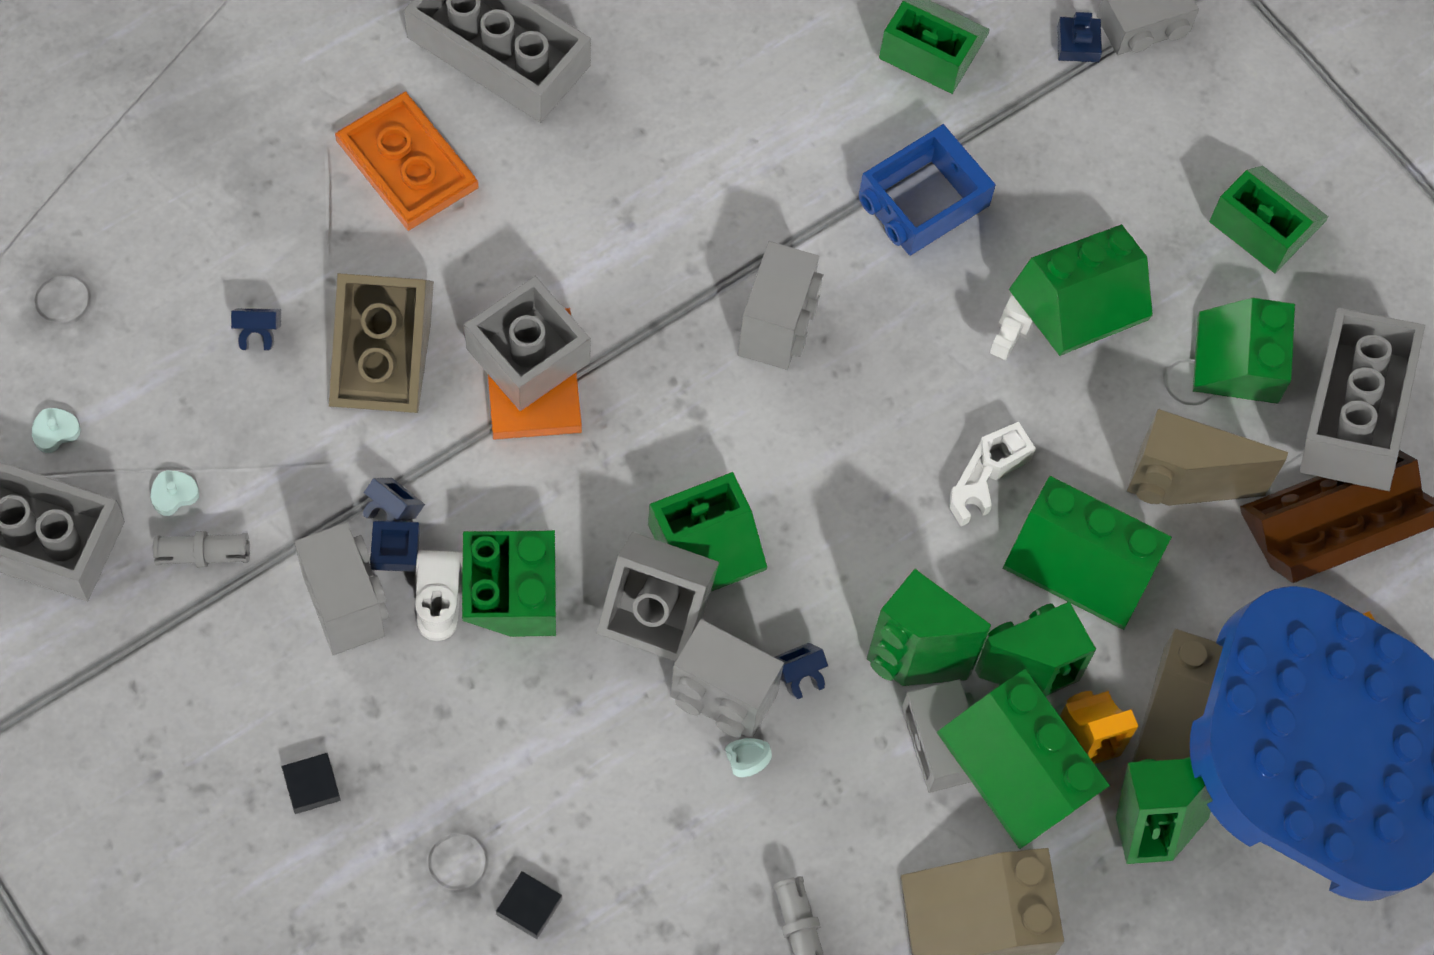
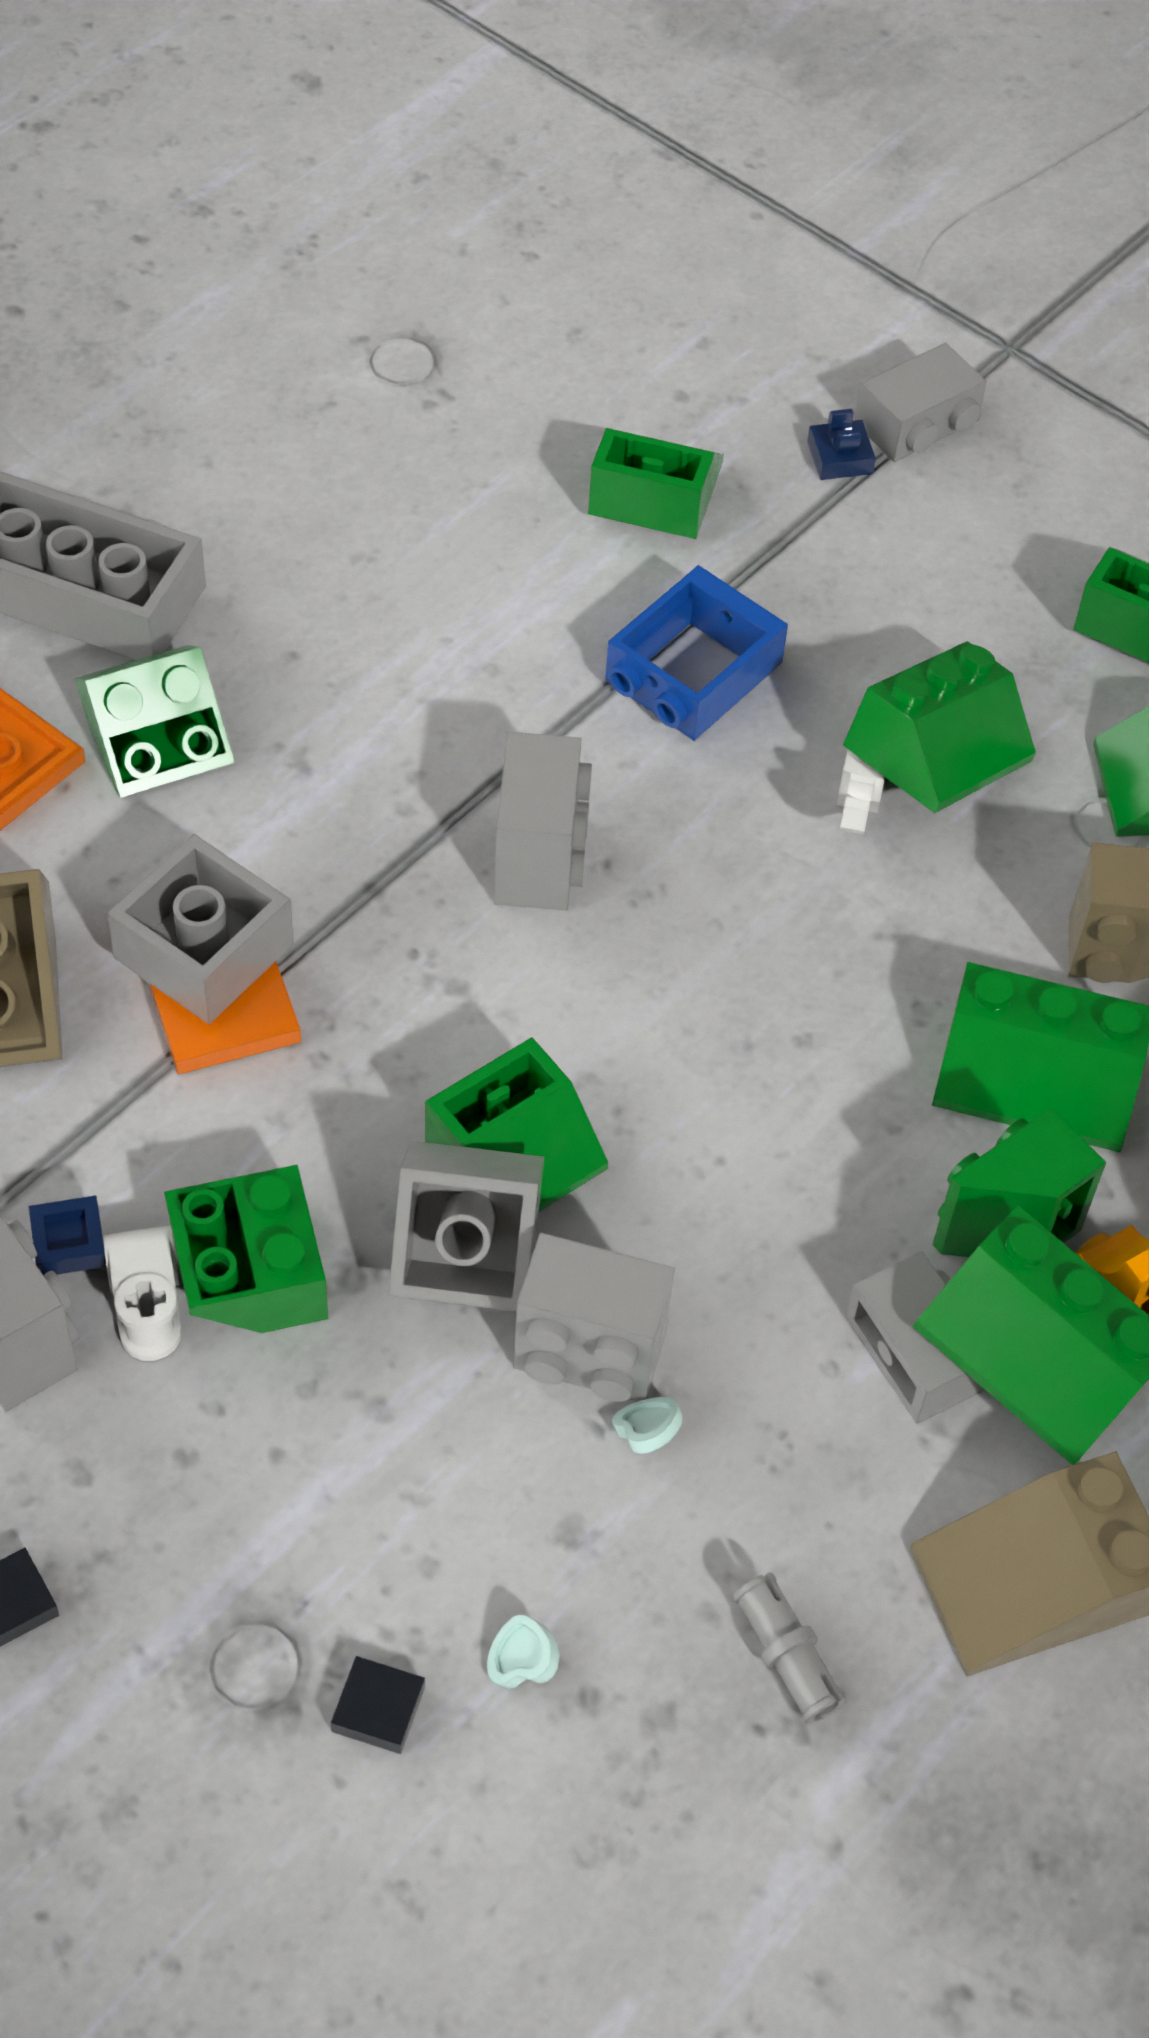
camera: 10 degrees left, 10 degrees down
dark blue tile [363,478,425,522] -> none
dark blue tile [774,643,828,699] -> none
green slope [866,569,991,686] -> none
white piece [949,422,1036,526] -> none
none -> slope [74,645,235,797]
none -> light aqua piece [487,1615,560,1689]

